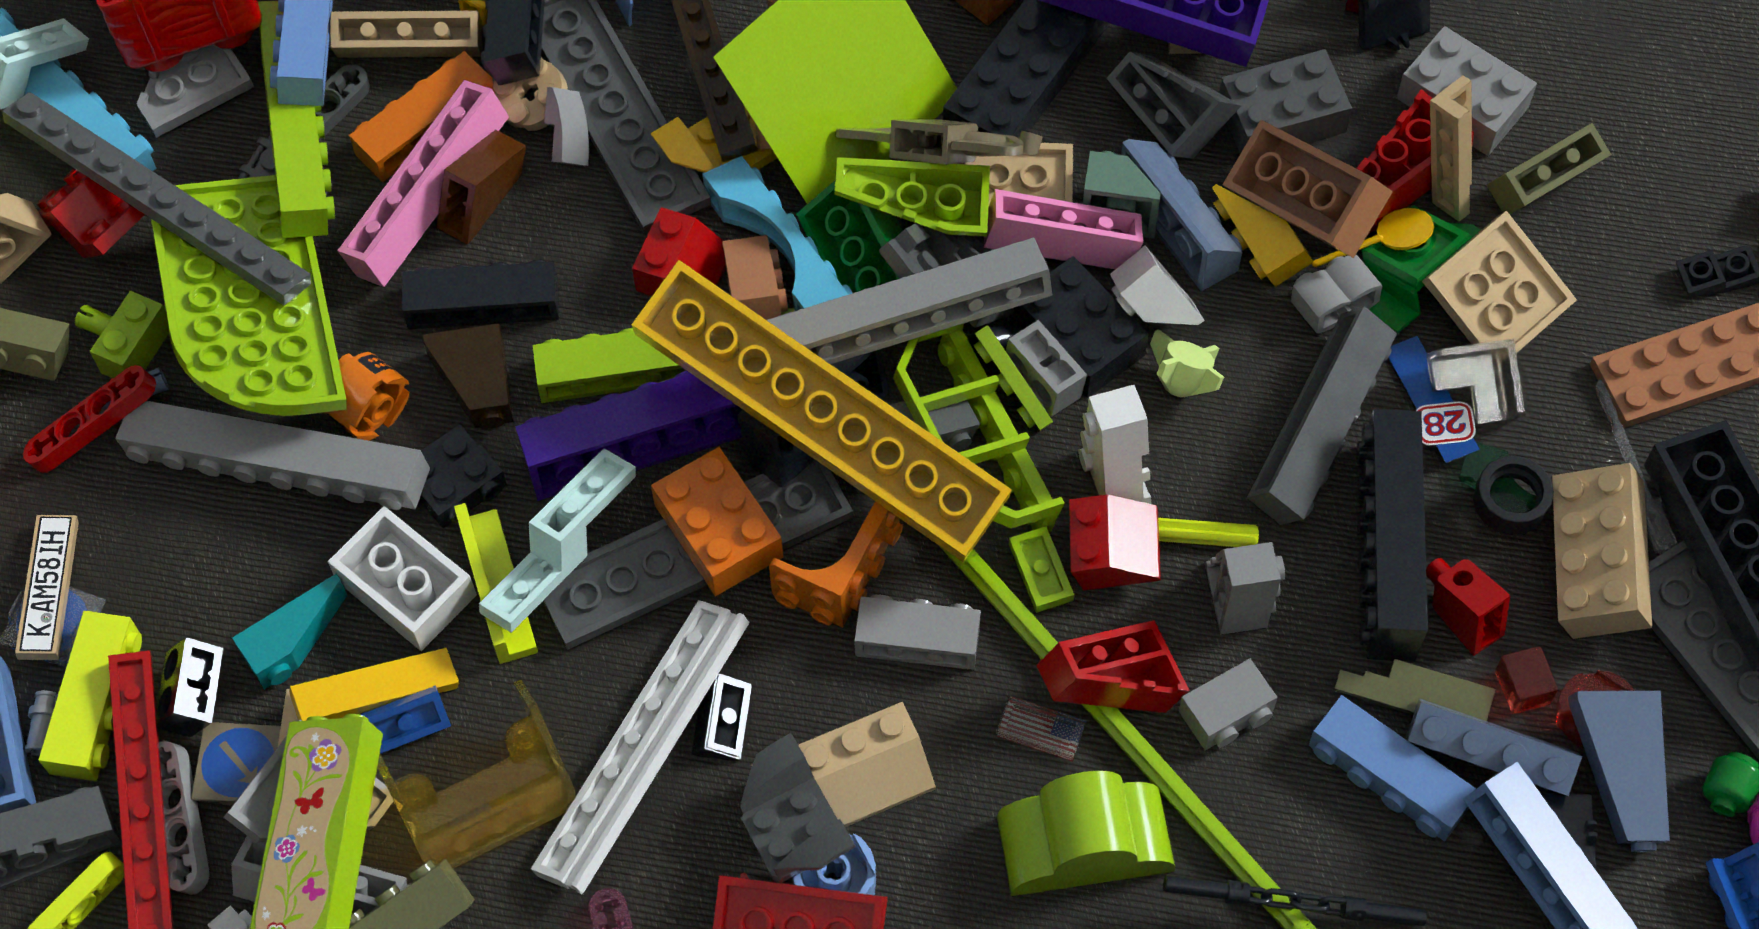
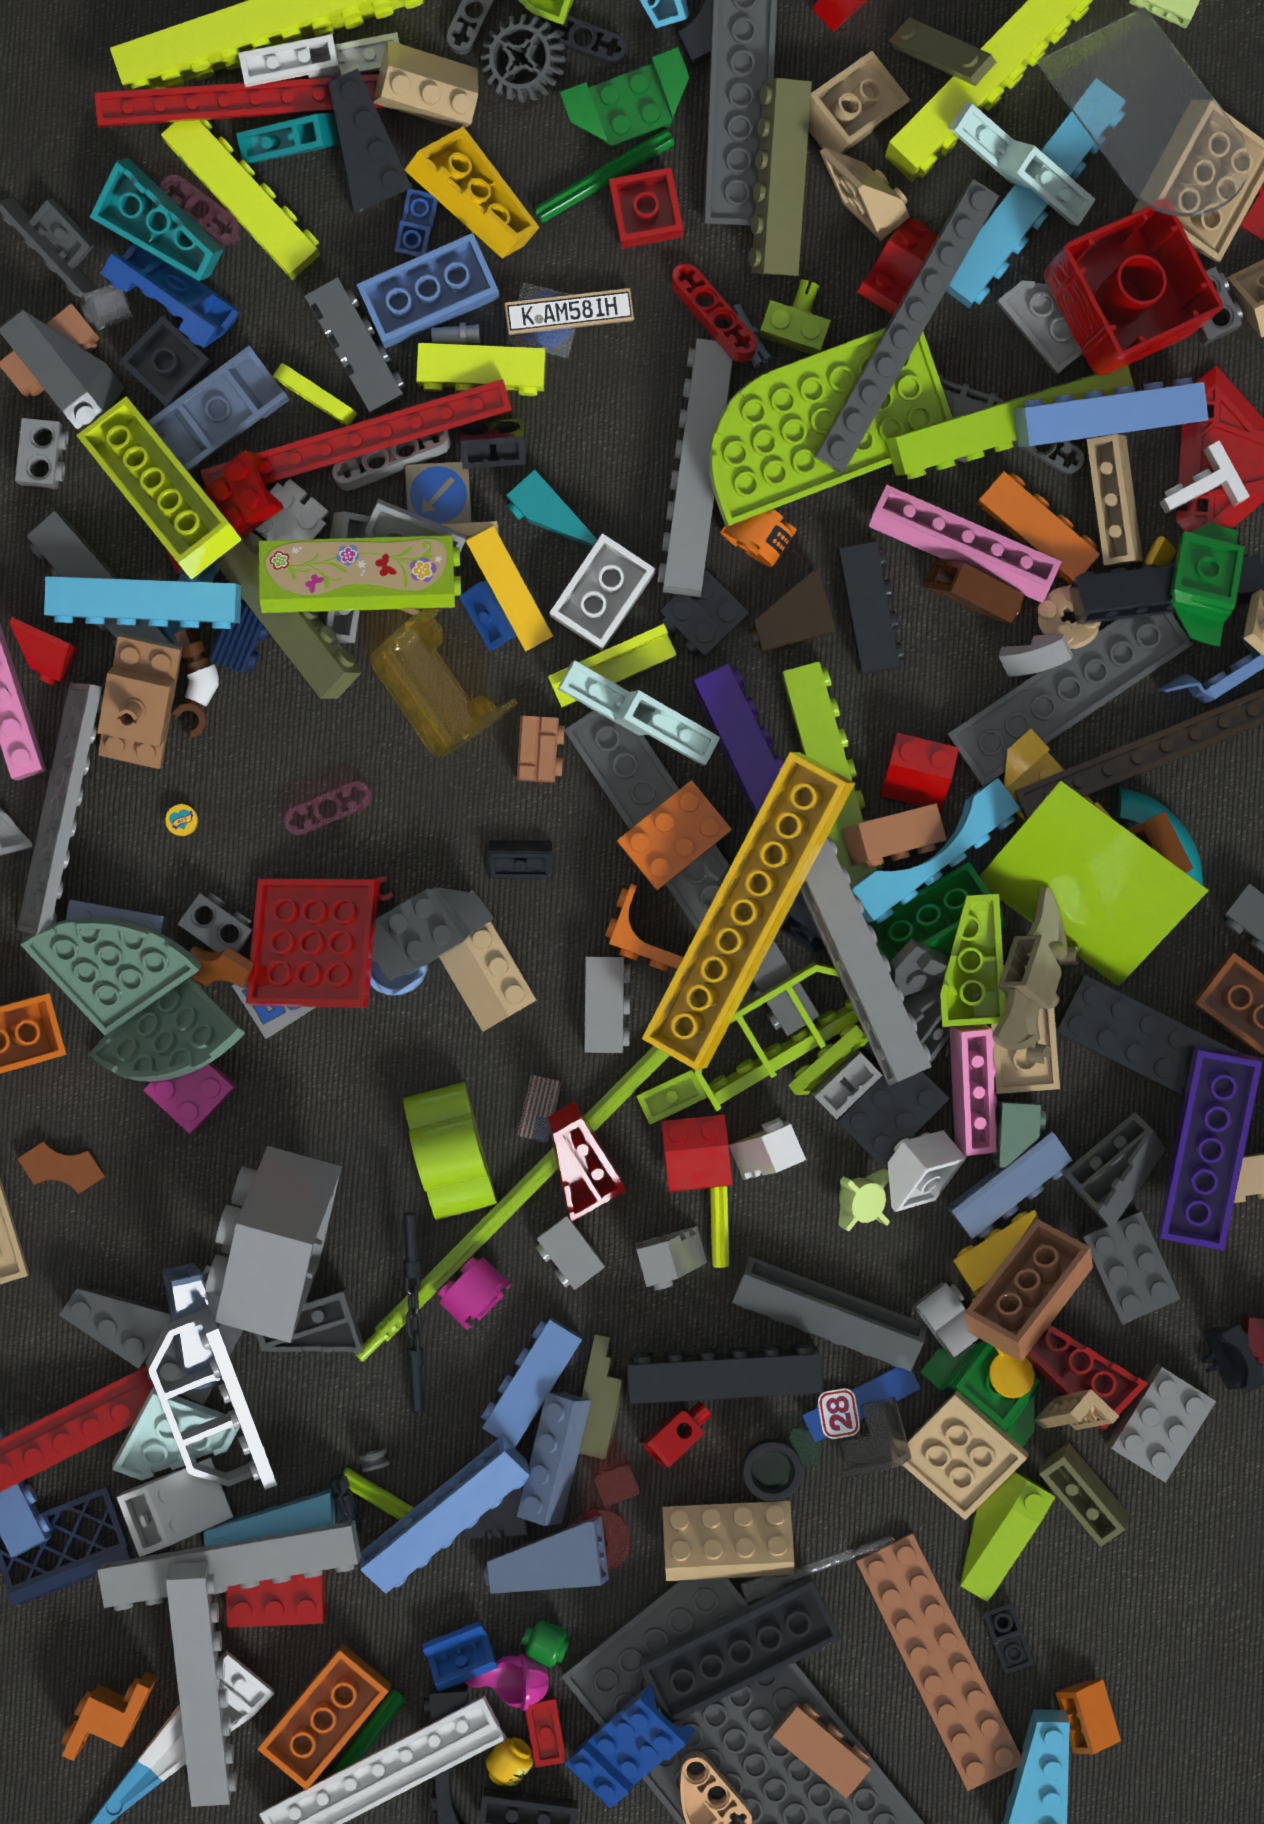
camera: 80 degrees right, 25 degrees up
white plate [531,600,750,895] -> none
none -> dark pink brick [438,1257,511,1330]
none -> nougat brick [517,716,565,783]
none -> lime wedge [960,1470,1055,1602]

